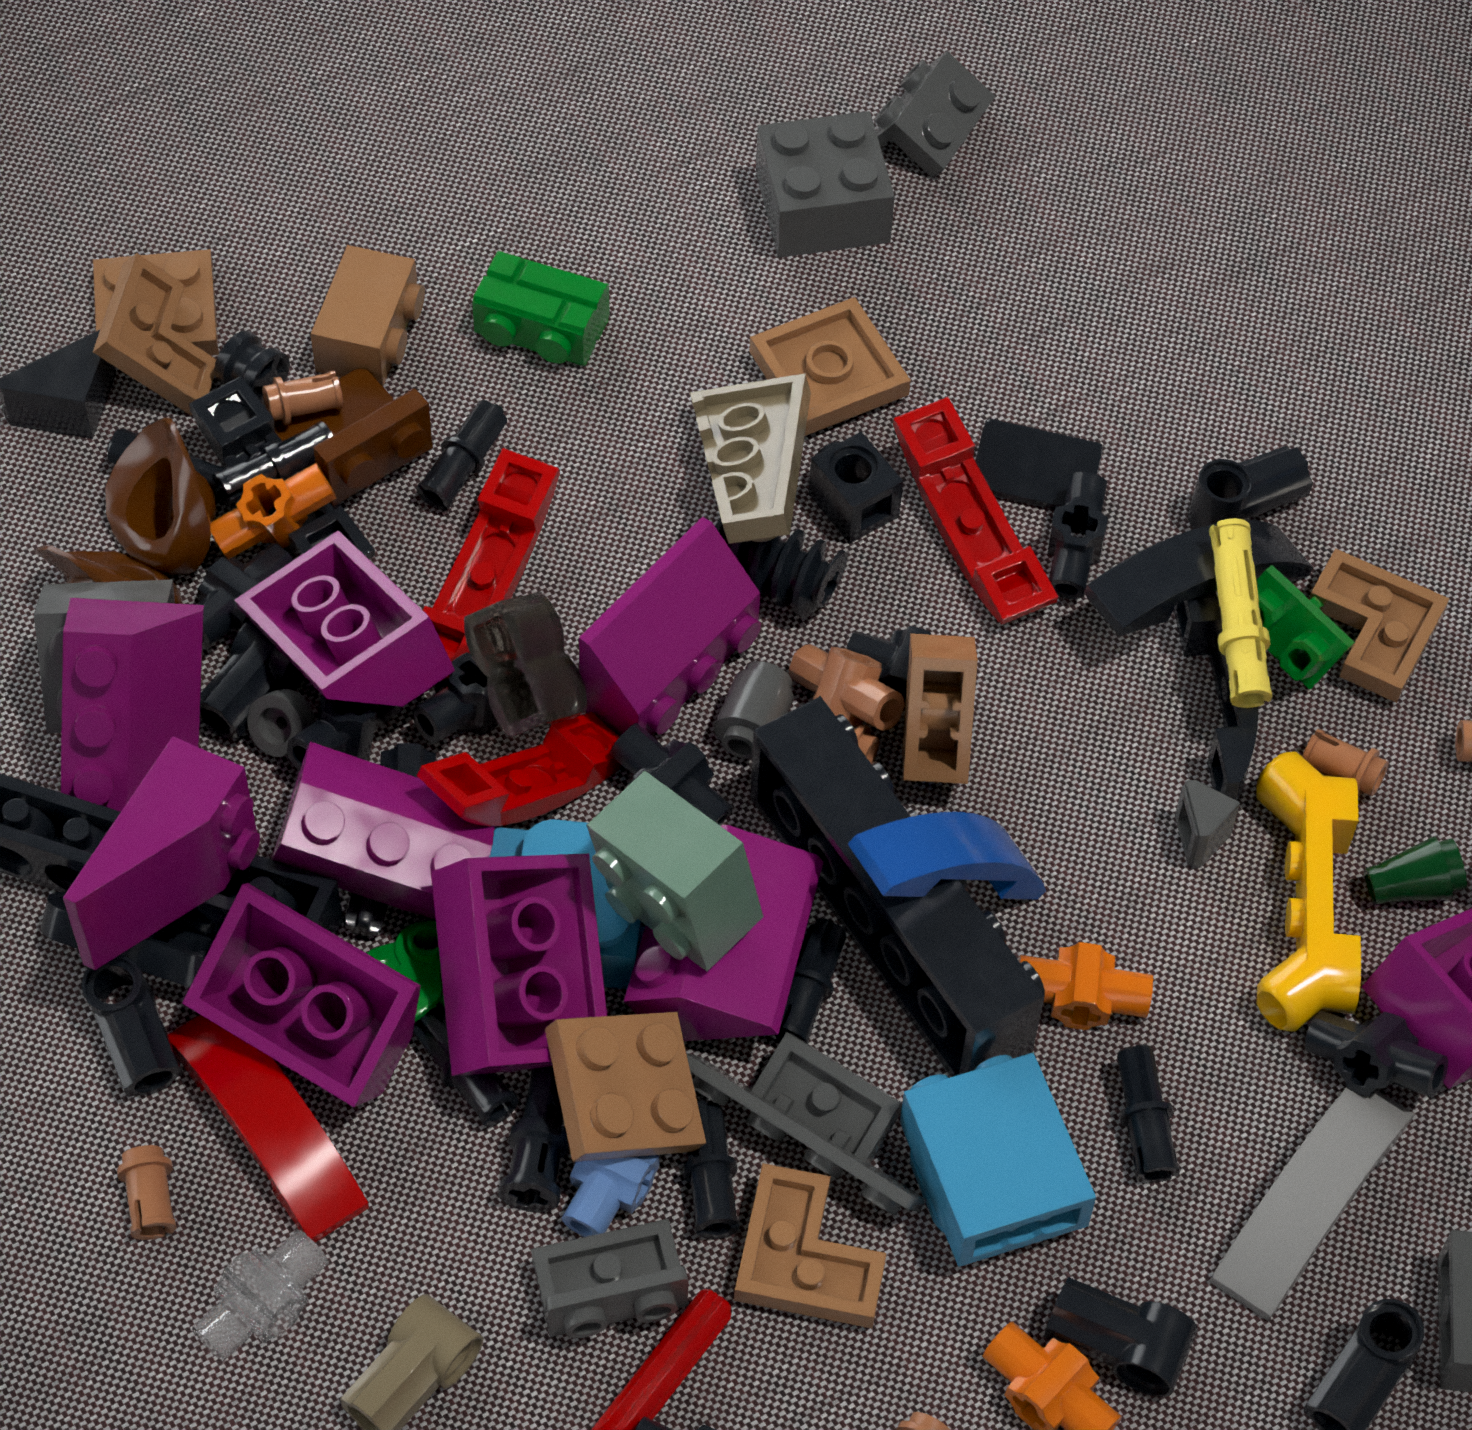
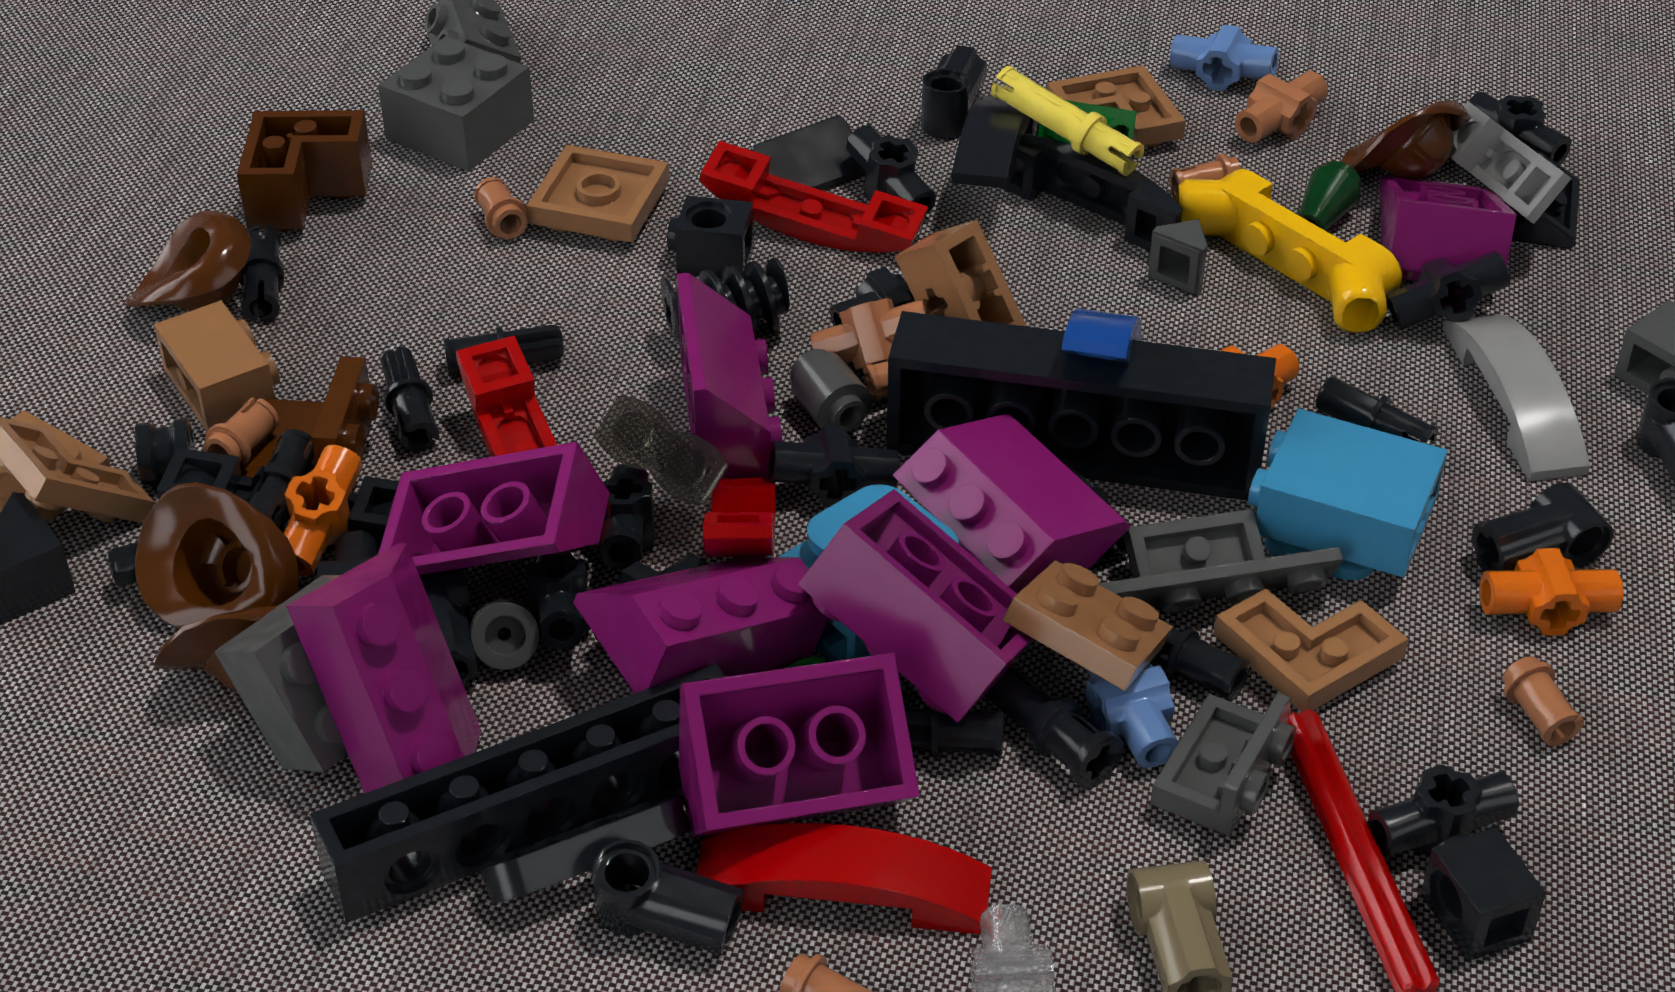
camera: 45 degrees left, 15 degrees down
magenta slope [63,736,260,970] -> none
green brick [472,251,610,366] -> none
sand green brick [587,771,764,971] -> none
dark tan wing [690,373,811,544] -> none
none -> reddish brown hat [126,211,251,311]
none -> reddish brown brick [237,110,372,232]
none -> black pin [239,225,284,323]
none -> black axle [443,324,564,377]
none -> nougat pin [474,177,528,239]

